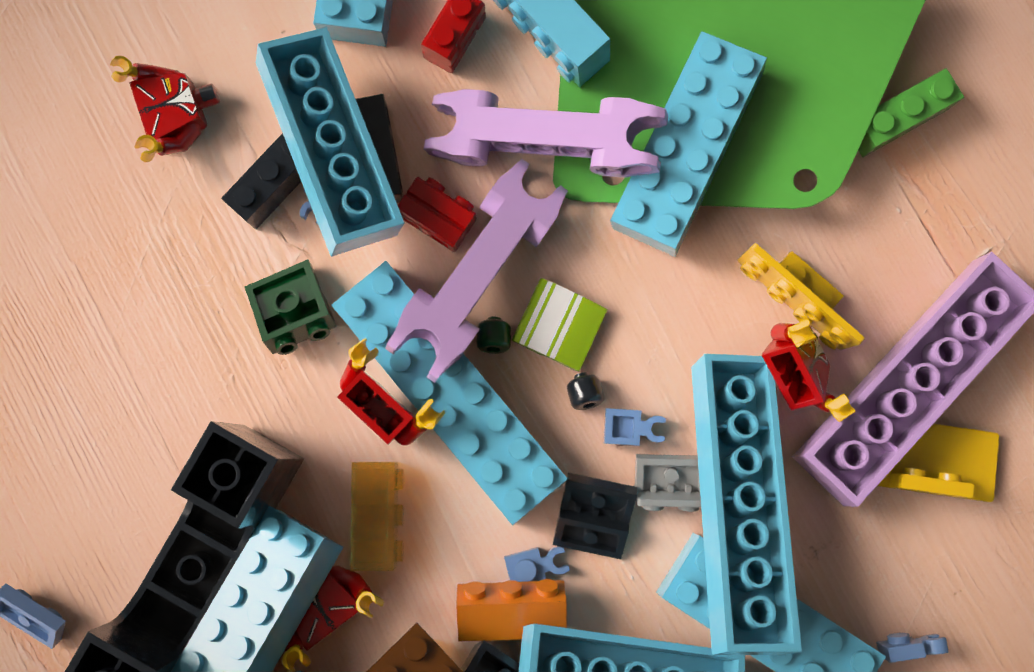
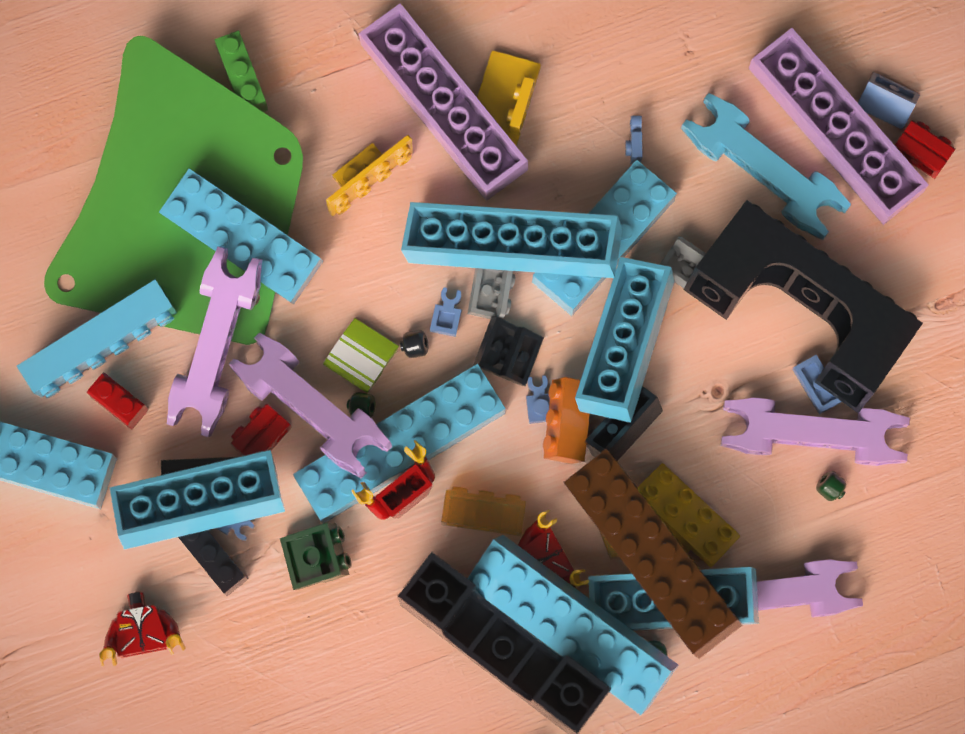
camera: 80 degrees left, 5 degrees down
red torso [762,319,856,422] -> none

